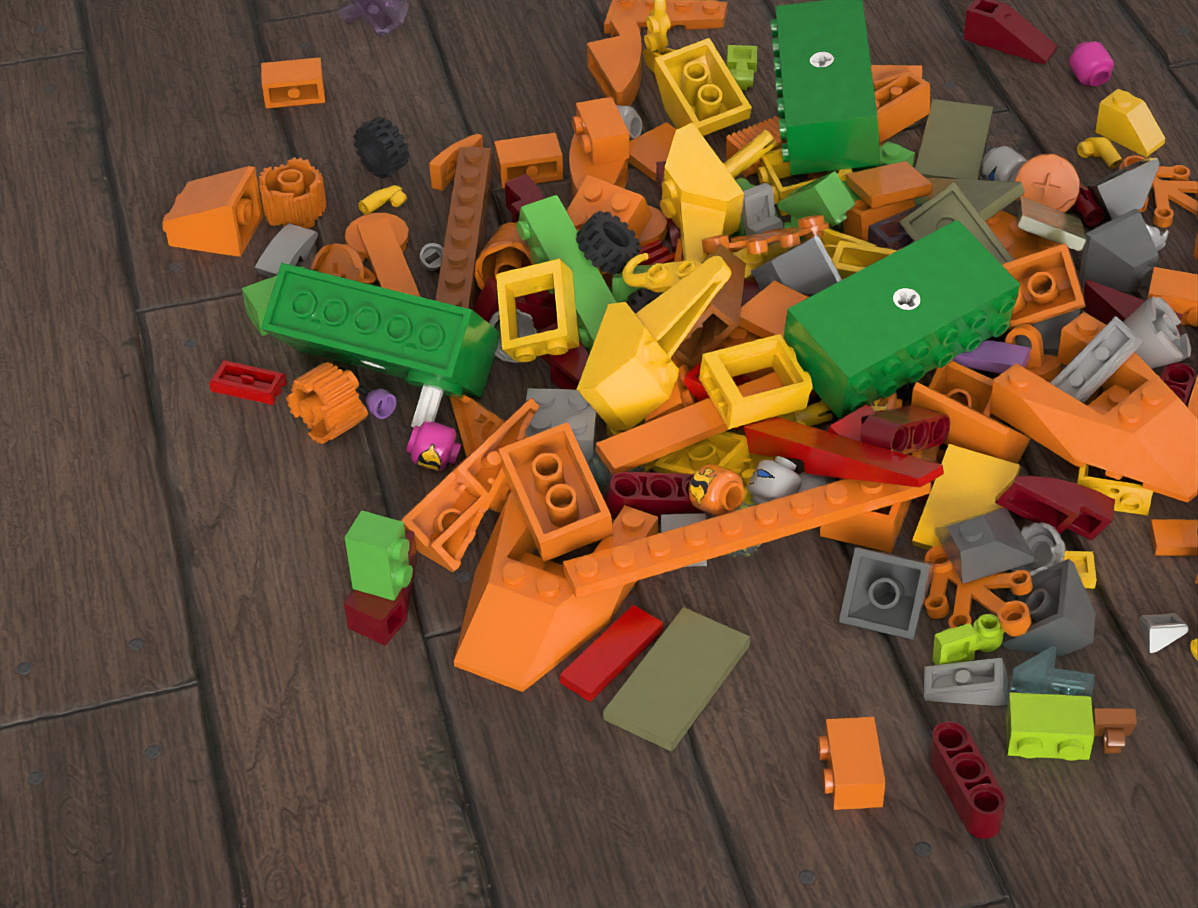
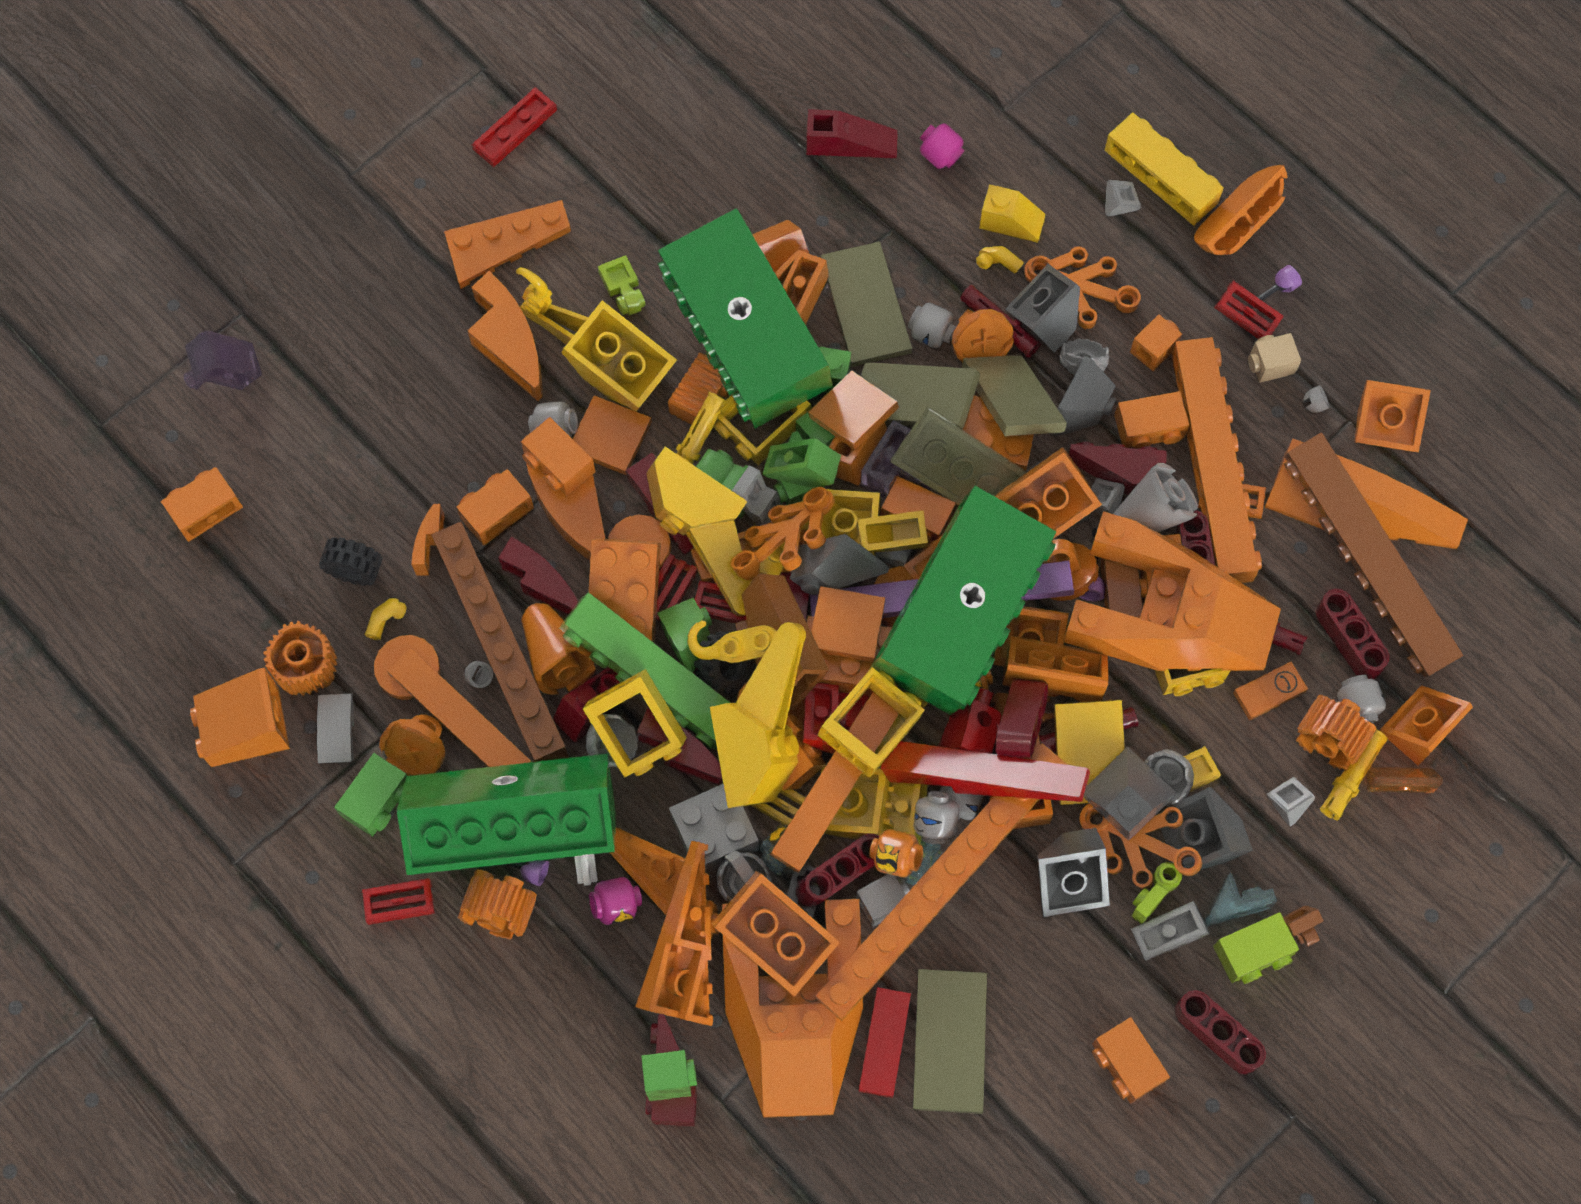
camera: 30 degrees left, 25 degrees up
black tyre [576,211,641,275] -> none
dark red slope [995,476,1115,541] -> none
light grey tile [1050,316,1144,403] -> none

